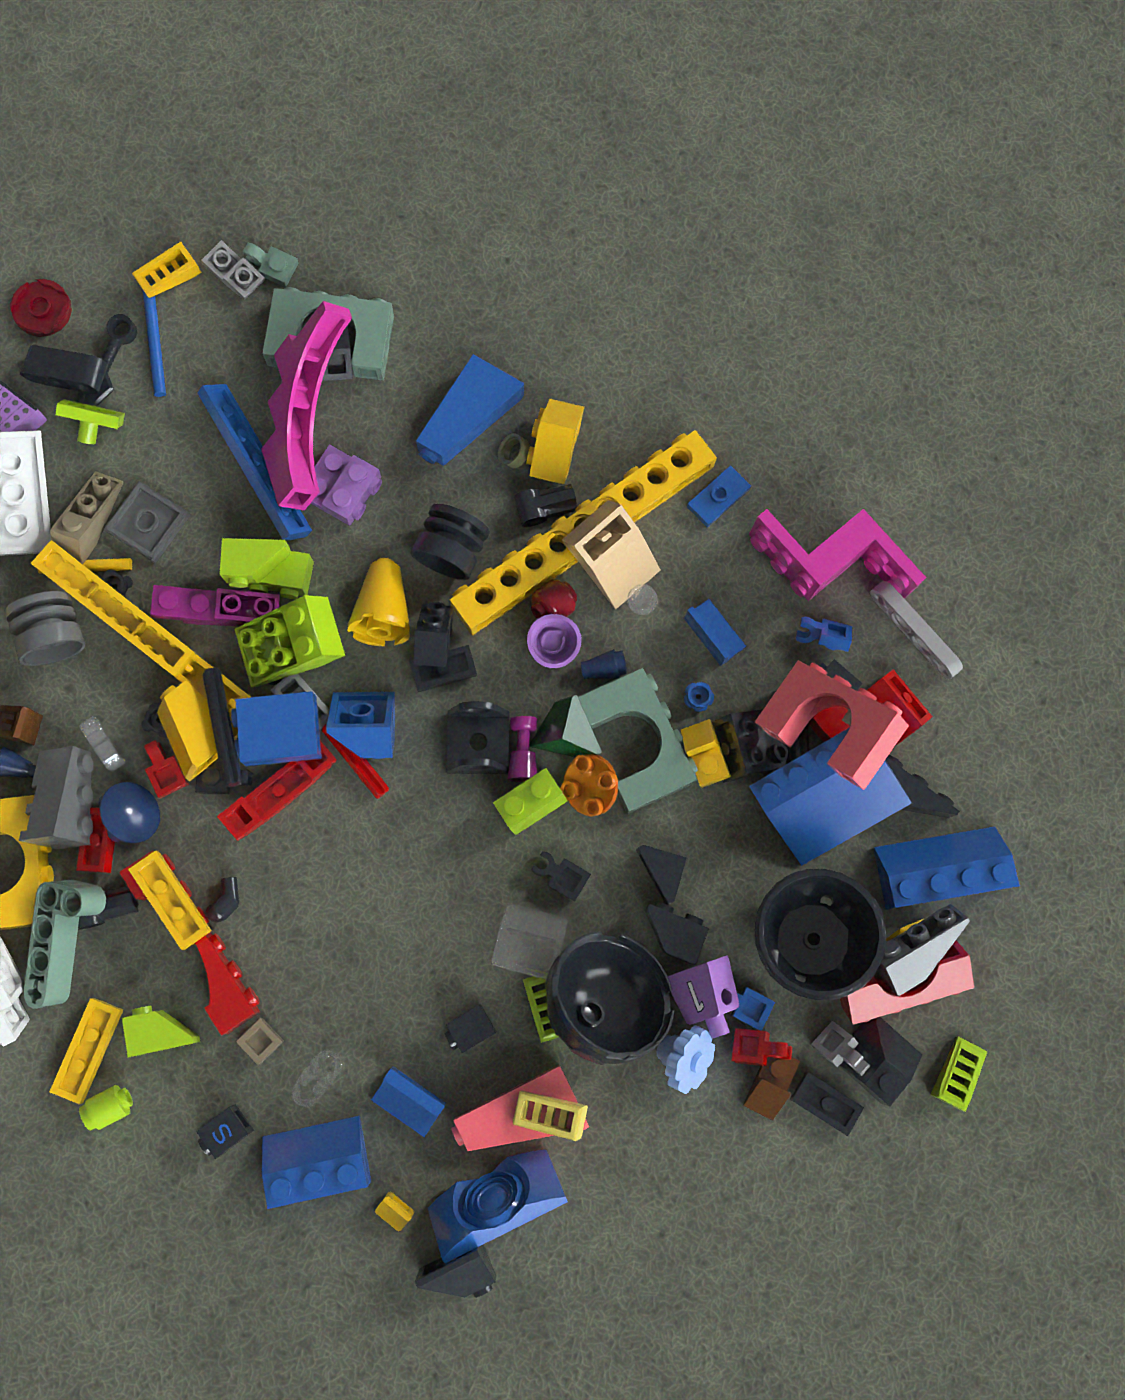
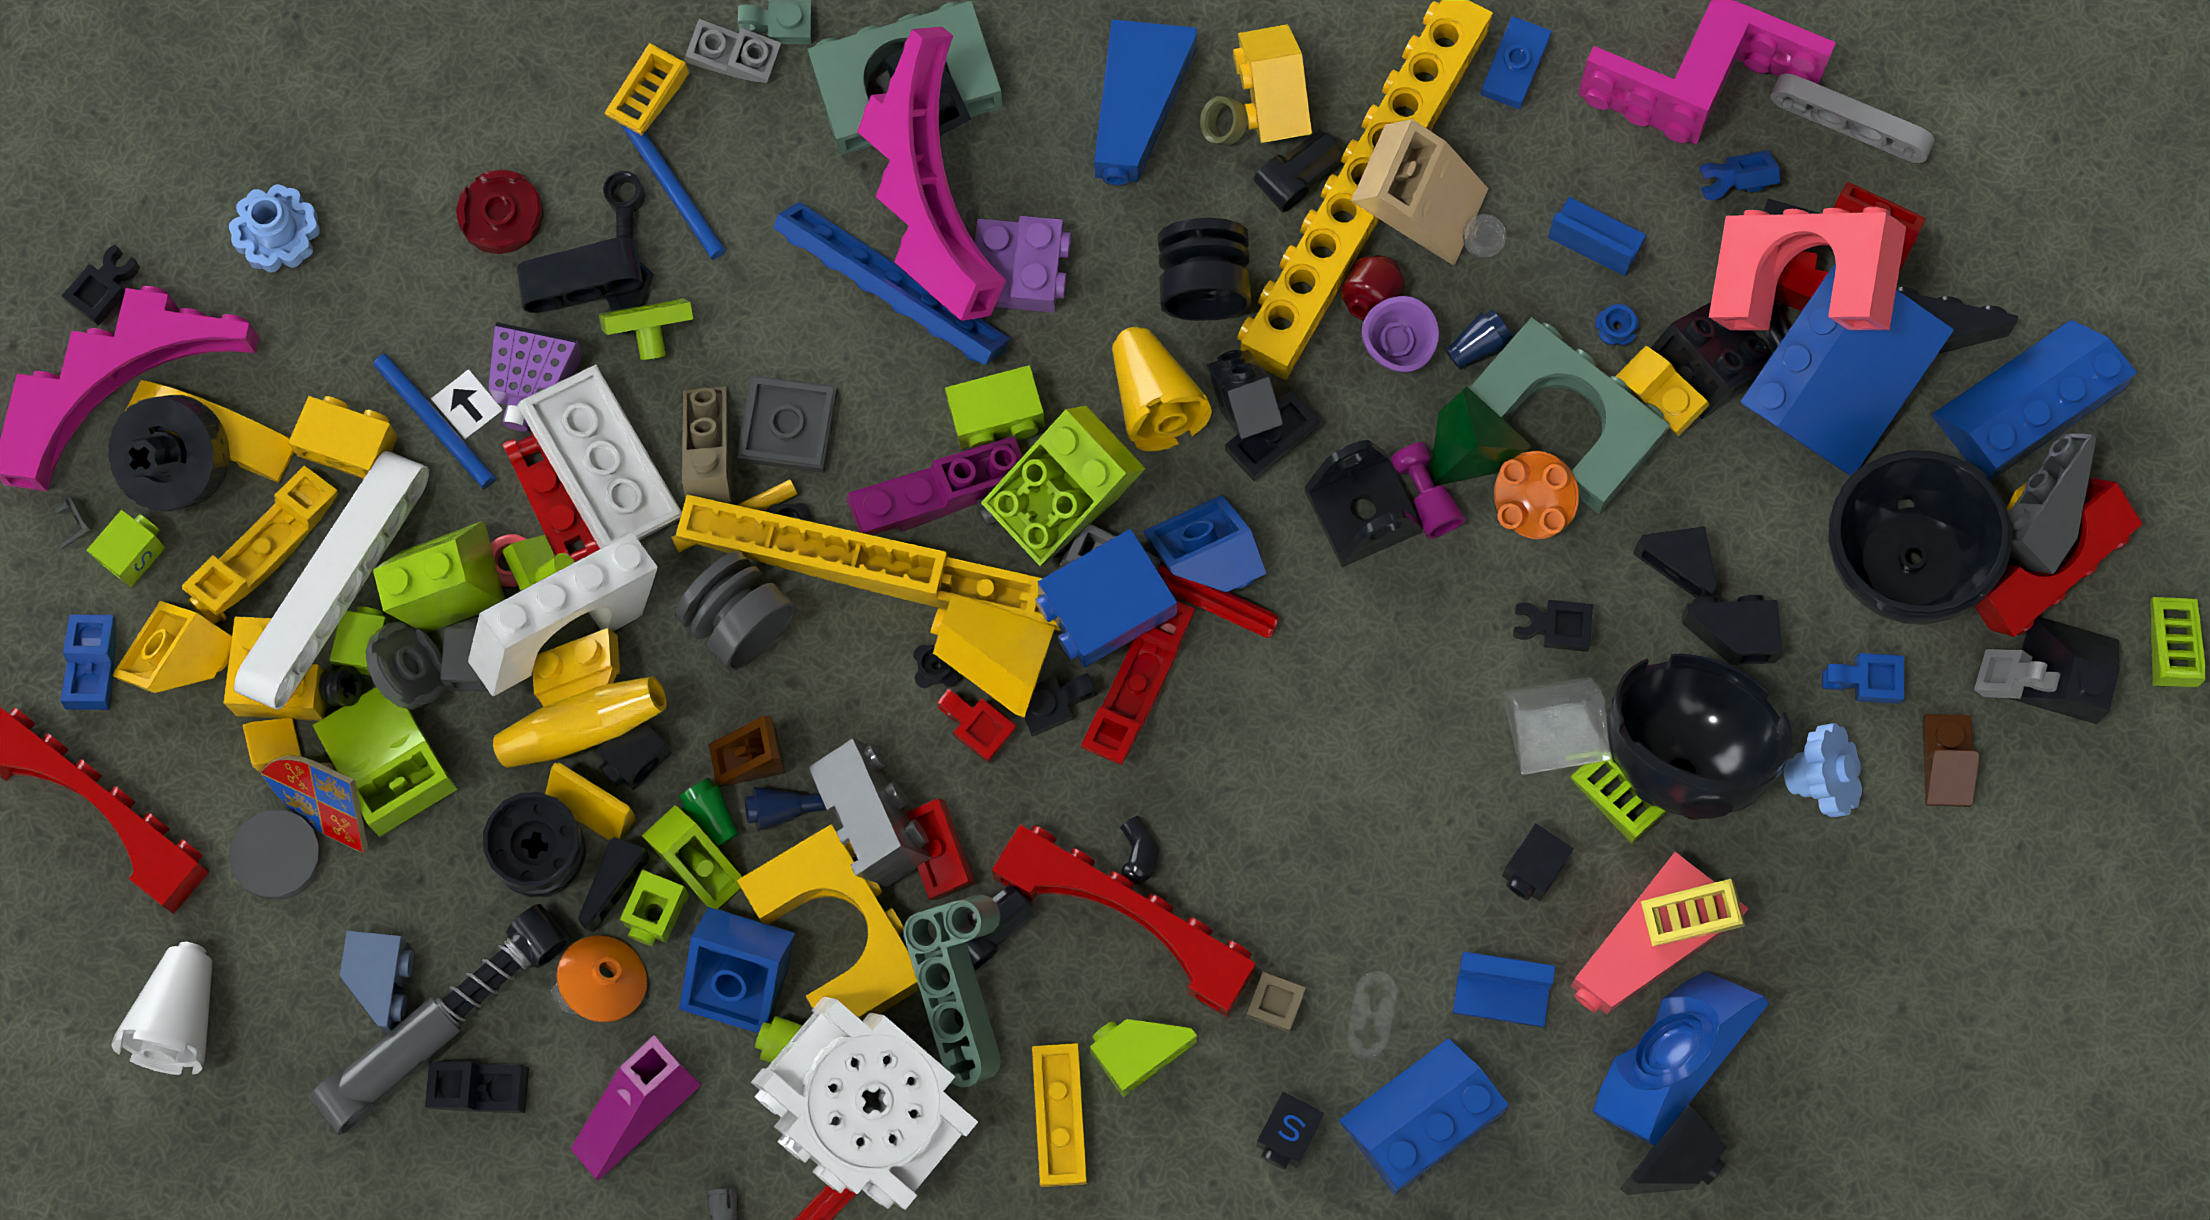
camera: 15 degrees left, 5 degrees down
clear beam [79,716,126,772] -> none
lime brick [79,1085,133,1131] -> none
dark blue dish [98,782,160,843] -> none
yellow plate [128,851,212,950] -> none
black axle [202,668,242,787] -> none
lime slope [220,538,290,588] -> none
yellow slope [375,1192,414,1231] -> none
lime brick [493,768,568,835] -> none
medium lavender torso [667,955,739,1039] -> none
red plate [731,1028,793,1066] -> none
black plate [790,1072,864,1136] -> none

